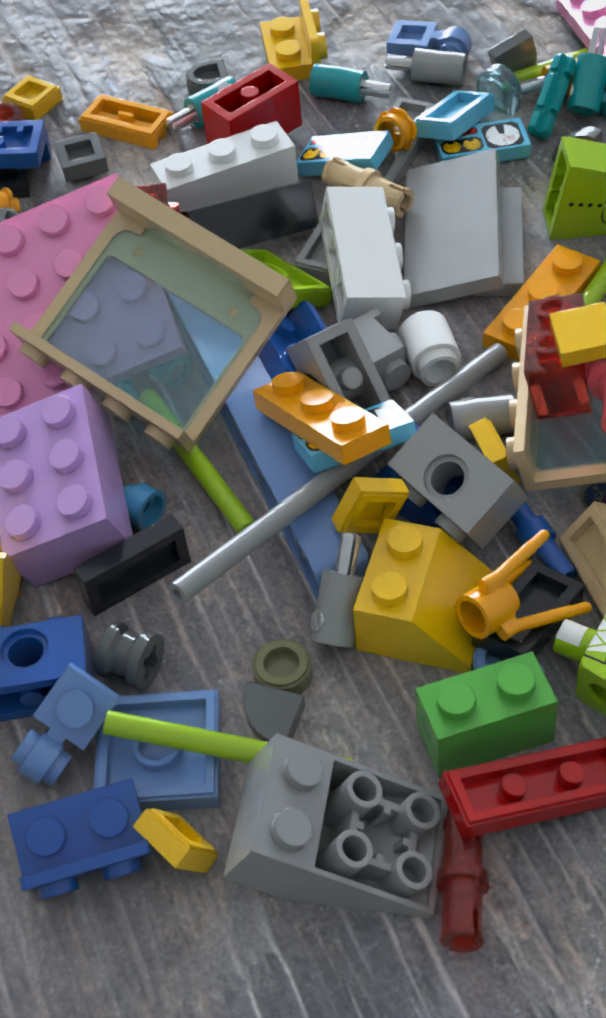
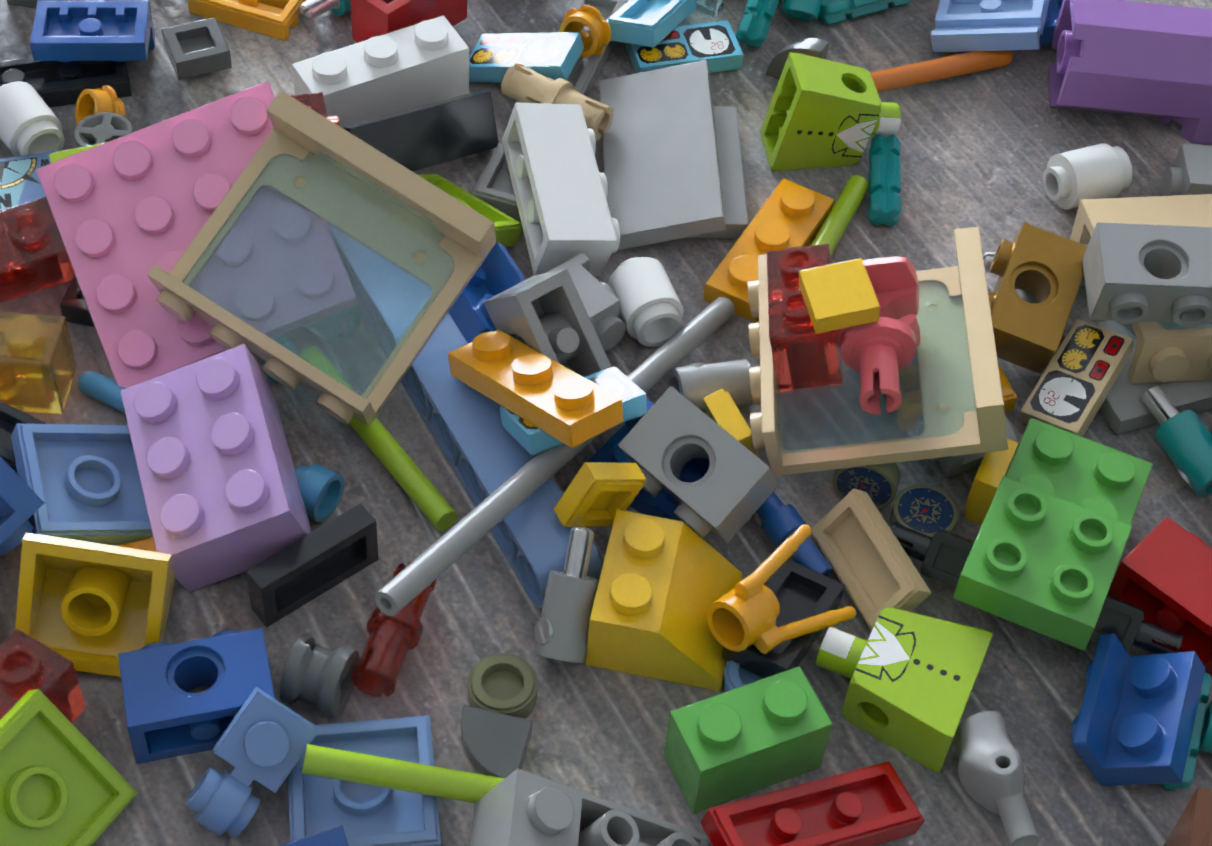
camera: 15 degrees left, 0 degrees up
none -> clear red pin [351,562,437,697]

